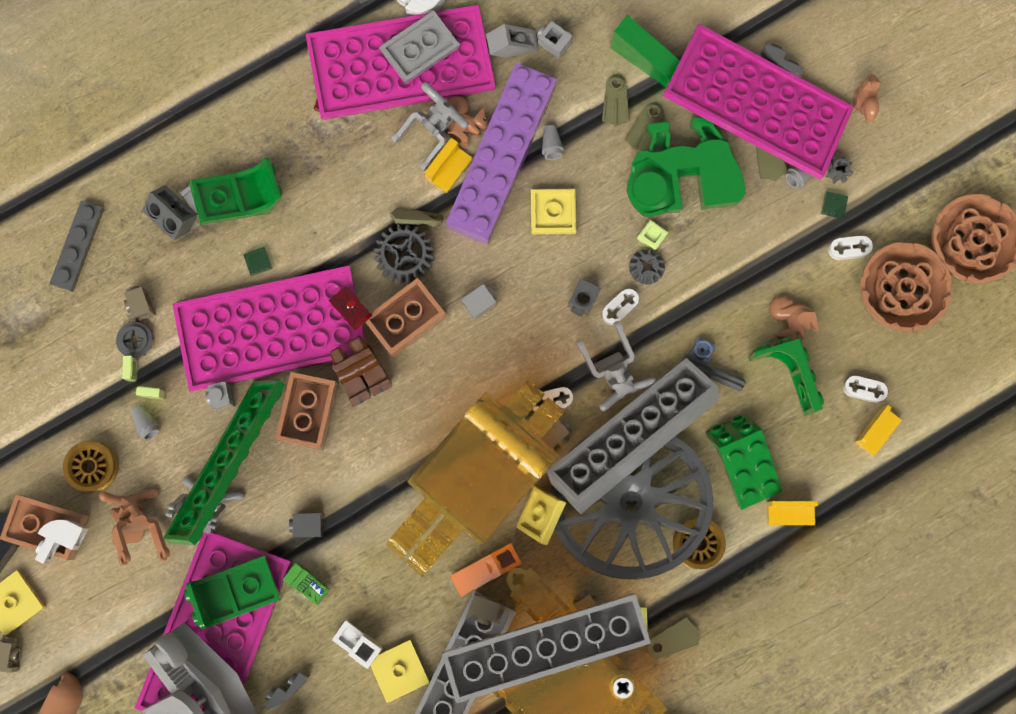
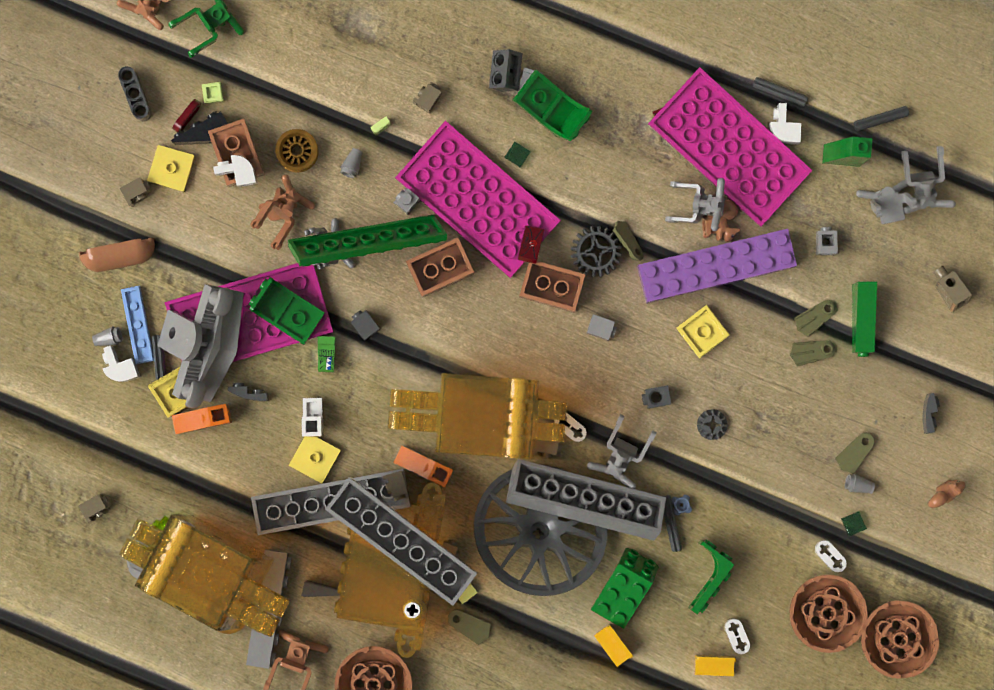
camera: 55 degrees right, 5 degrees up
dark grey plate [49,201,104,292] -> none
dark grey gear [116,322,153,358] -> none
yellowish green tile [136,386,165,400] -> none
reddish brown hips [330,336,392,407] -> none
light grey plate [379,10,460,84] -> none
yellow panel [424,138,472,193] -> none
light grey slope [486,24,539,58] -> none
light yellow plate [516,486,566,545] -> none
light grey cone [542,125,564,160] -> none
white beam [602,289,639,326] -> none
green animal [626,117,746,217] -> none
yellowish green tile [637,219,668,251] -> none
dark pink plate [663,24,854,180] -> none
pearl gold wheel [673,518,726,569] -> none
nougat animal [769,296,819,340] -> none
dark grey gear [825,155,854,184] -> none

